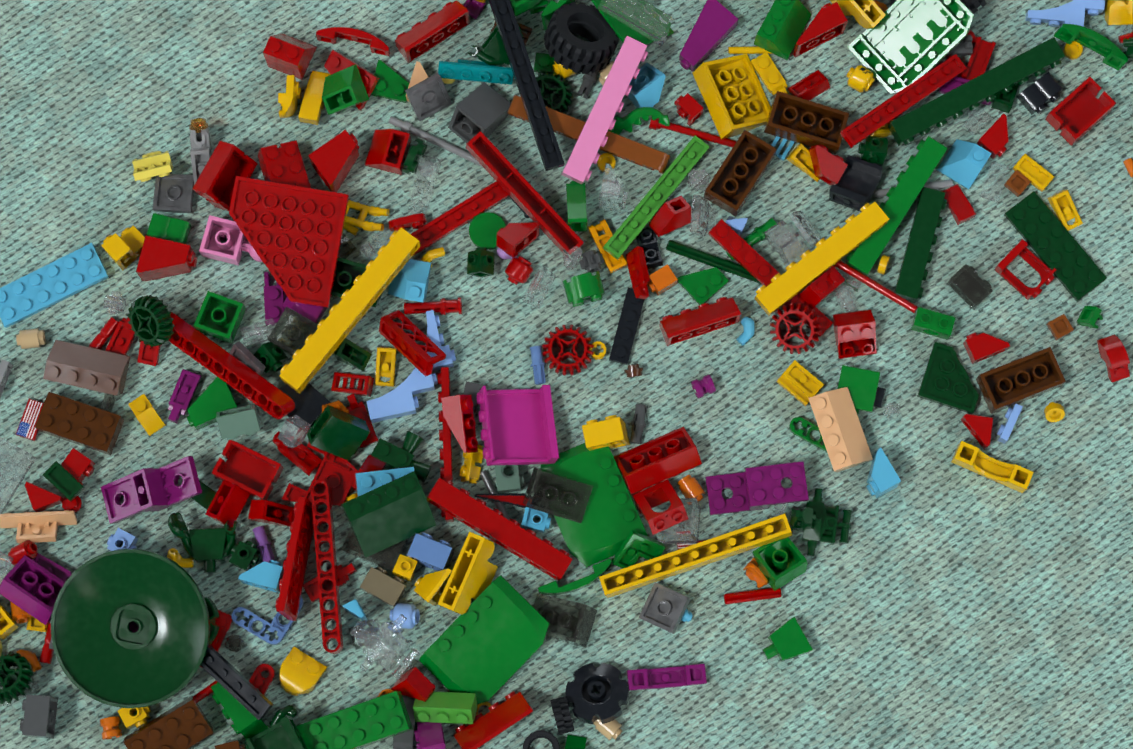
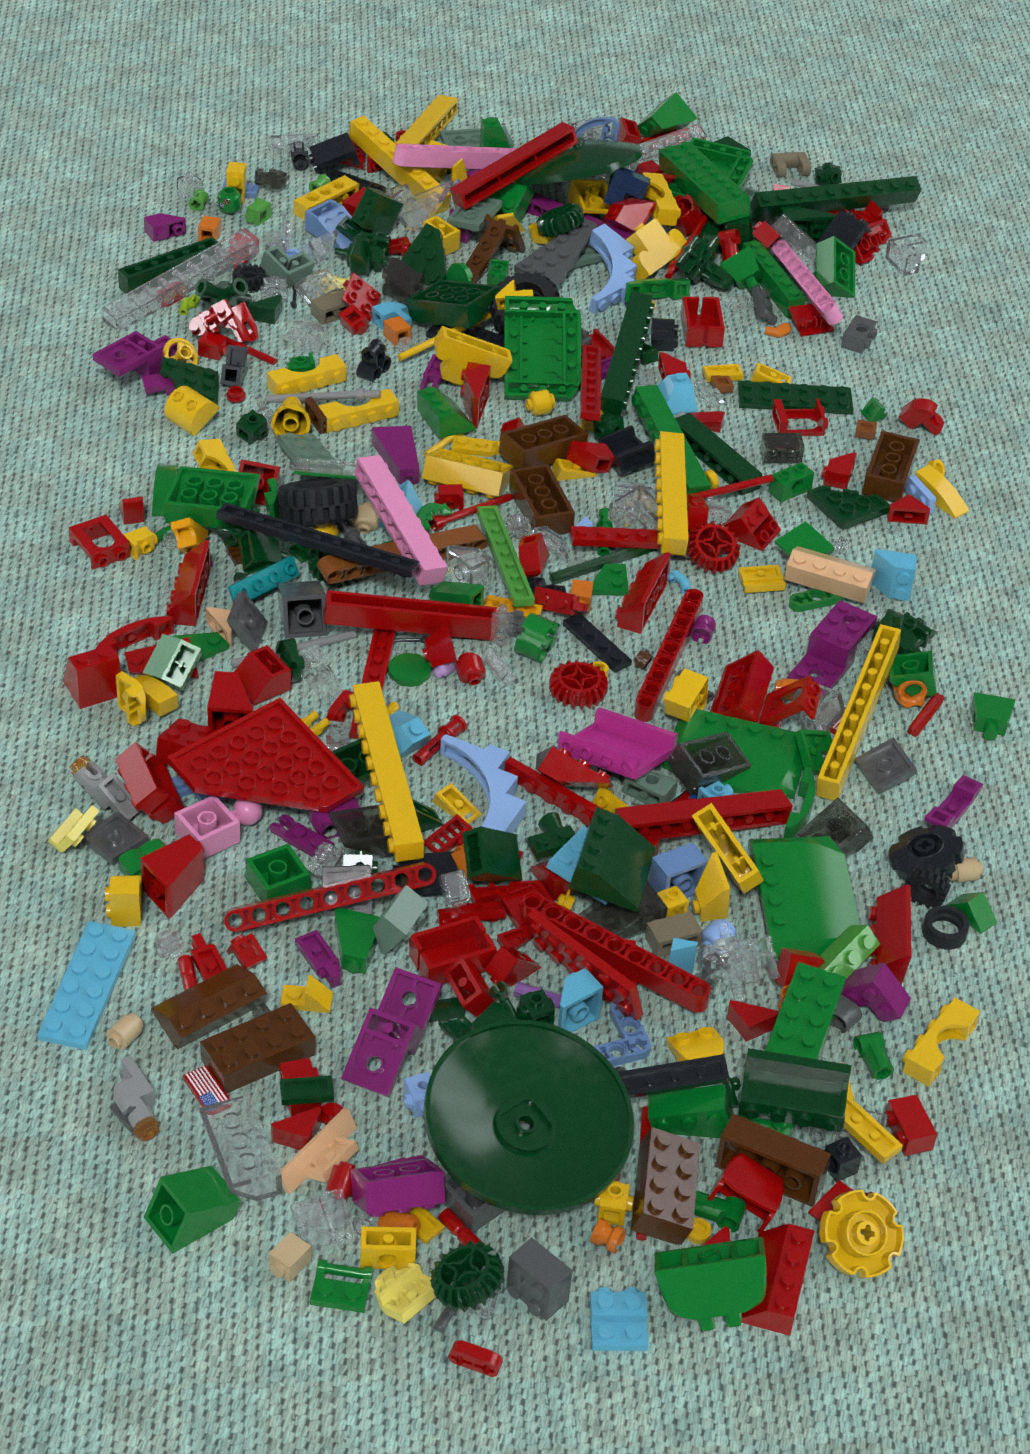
camera: 55 degrees left, 35 degrees down
dark green gear [127,295,175,347] -> none
red fence [379,310,446,377] -> none
dark green brick [467,247,495,278] -> none
medium blue axle [530,346,546,385] -> none
yellow arch [951,441,1034,493] -> none
none -> red beam [634,589,704,722]
none -> red slope [727,999,779,1042]
none -> yellow slope [915,464,969,519]

